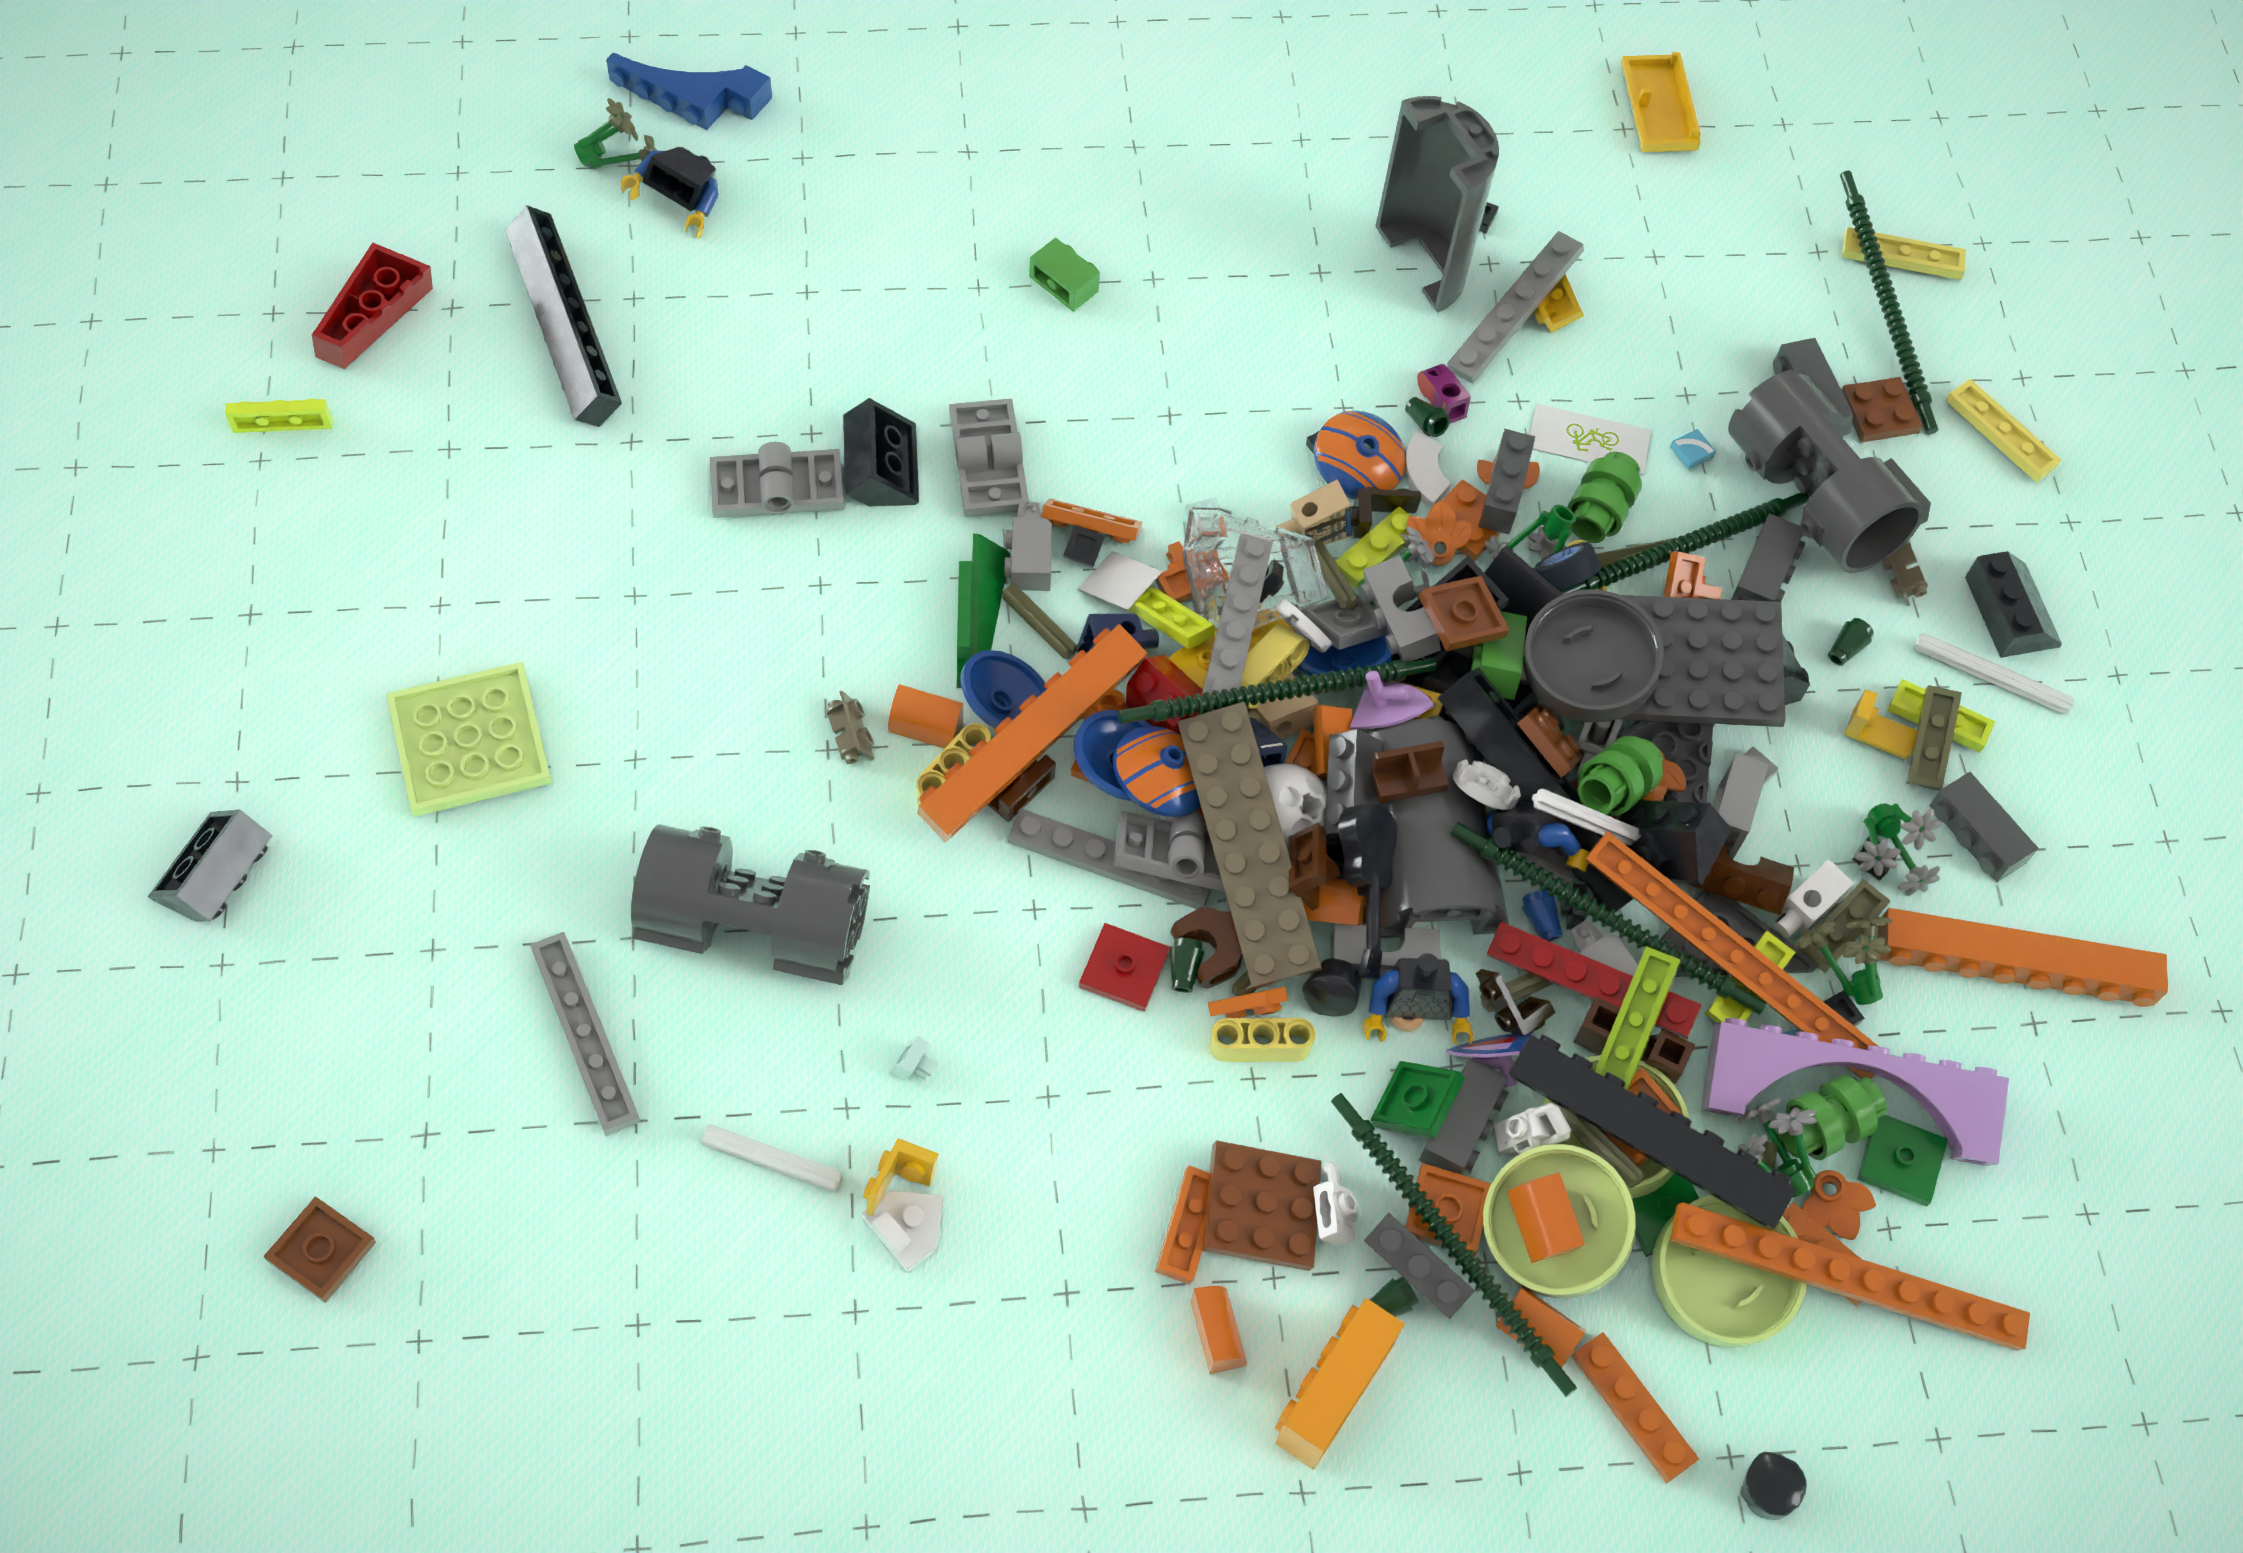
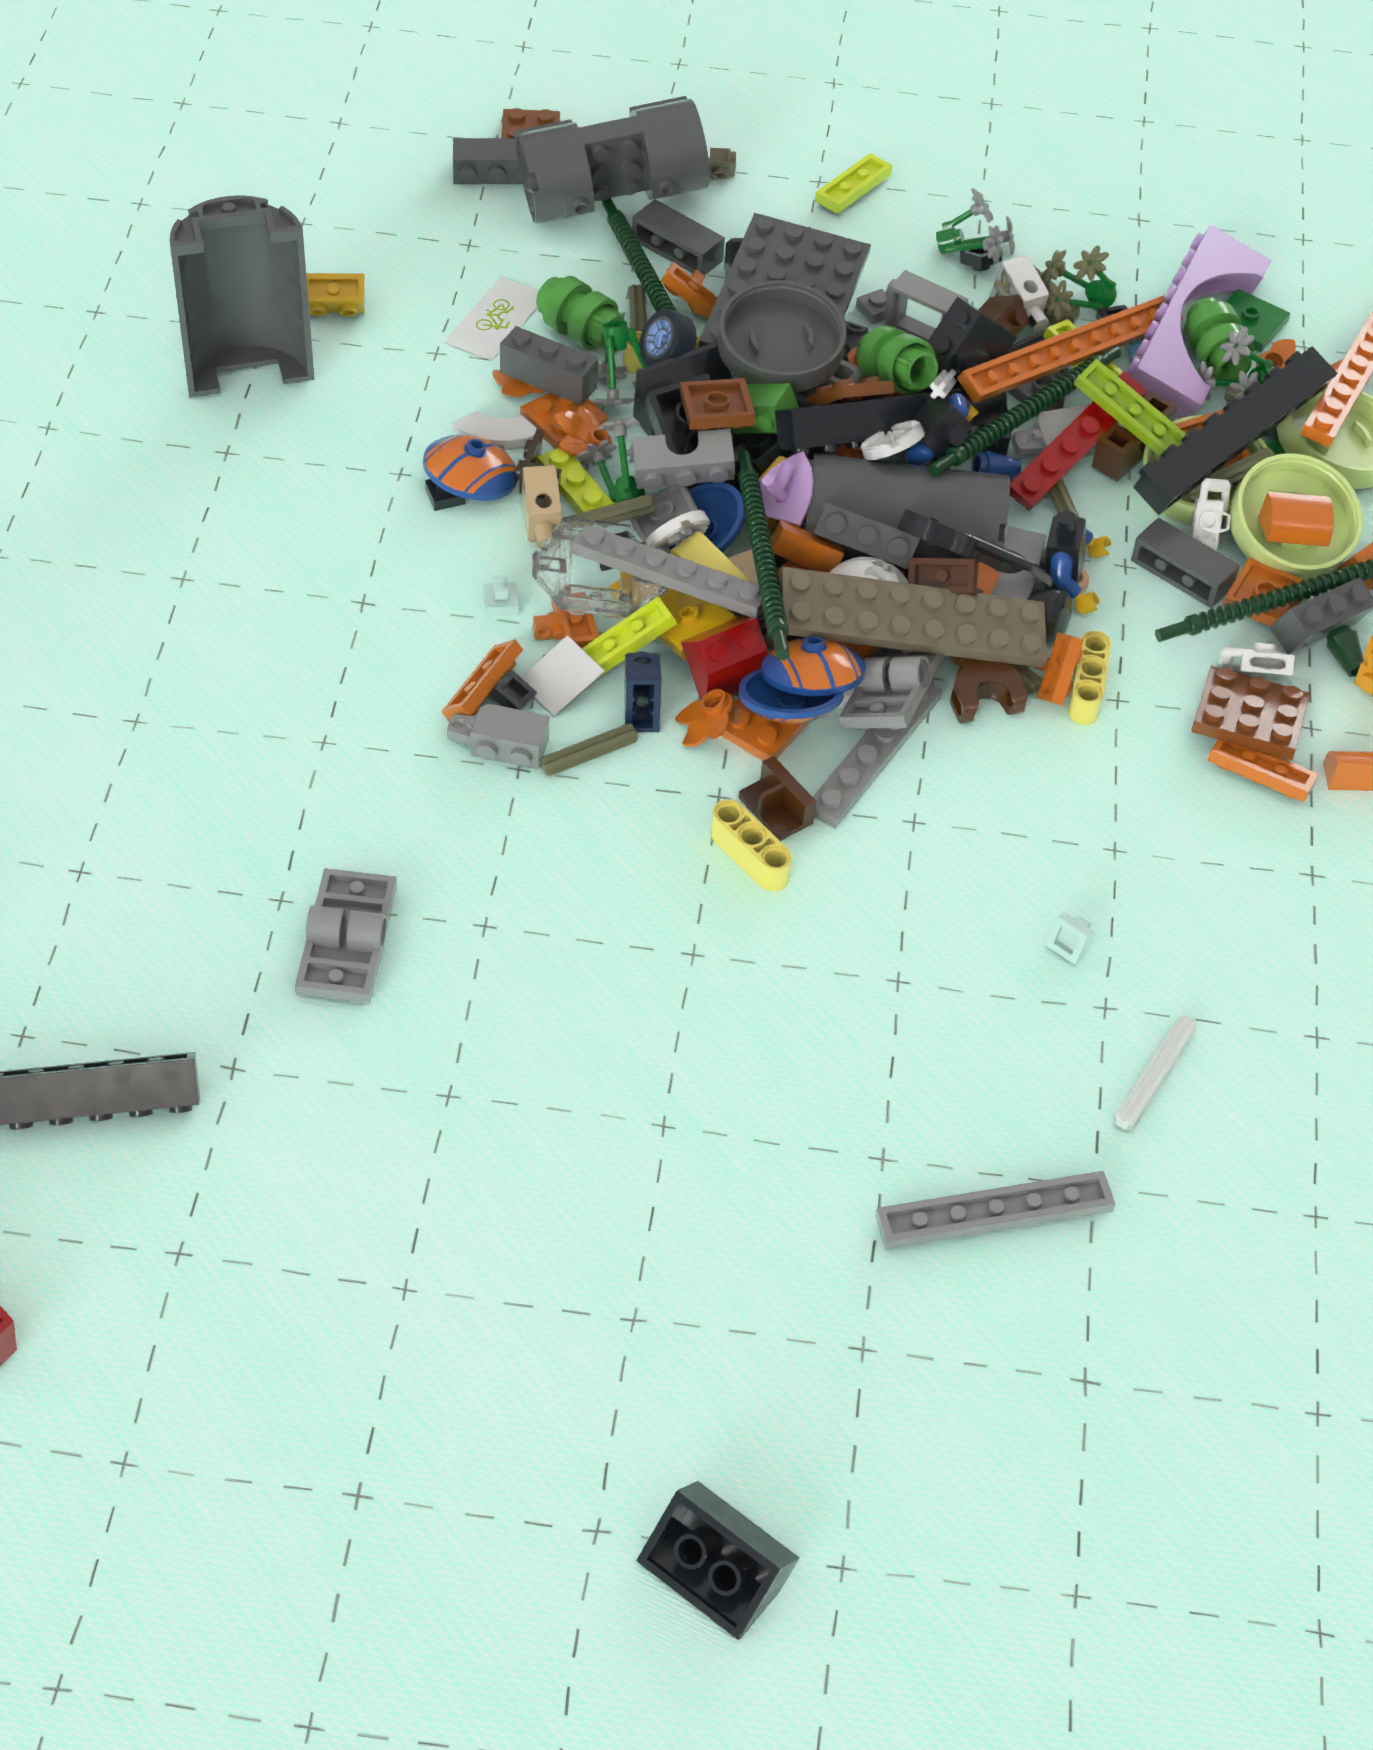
camera: 75 degrees left, 10 degrees down
neon yellow plate [225,398,333,433] -> none
dark orange plate [263,1196,376,1303] -> none
yellowish green plate [386,661,552,817] -> none
dark grey cylinder [631,824,870,985] -> none
dark tan hinge [826,690,874,764] -> none
black slope [843,398,919,507] -> none
white plate [861,1190,944,1273] -> none
yellow bracket [863,1138,939,1216] -> none
orange brick [888,684,963,749] -> none
orange brick [917,624,1148,843] -> none
light grey plate [949,398,1029,517] -> none
green wedge [956,533,1010,688] -> none
blue dish [960,650,1047,729] -> none
bright green brick [1029,237,1100,312] -> none
red plate [1079,923,1170,1012] -> none
dark green cone [1170,938,1205,993] -> none
green plate [1370,1061,1465,1139] -> none
reddish brown panel [1371,741,1449,803] -> none
dark green cone [1405,397,1450,437] -> none
magenta leg [1417,364,1471,424] -> none
shield [1446,1031,1535,1087] -> none
light grey plate [1447,230,1584,384] -> none
dark brown bracket [1476,969,1556,1036] -> none
yellow container [1621,52,1701,152] -> none
medium azure tile [1670,429,1716,470] -> none
dark green cone [1827,618,1874,666] -> none
dark green hose [1840,170,1939,435] -> none
light yellow plate [1842,227,1966,280] -> none
yellow bracket [1844,689,1917,759] -> none
orange brick [1877,908,2168,1007] -> none
olive plate [1906,685,1962,791] -> none
white axle [1914,633,2074,714] -> none
dark grey brick [1929,772,2039,882] -> none
light yellow plate [1945,379,2062,483] -> none
black slope [1965,551,2062,658] -> none

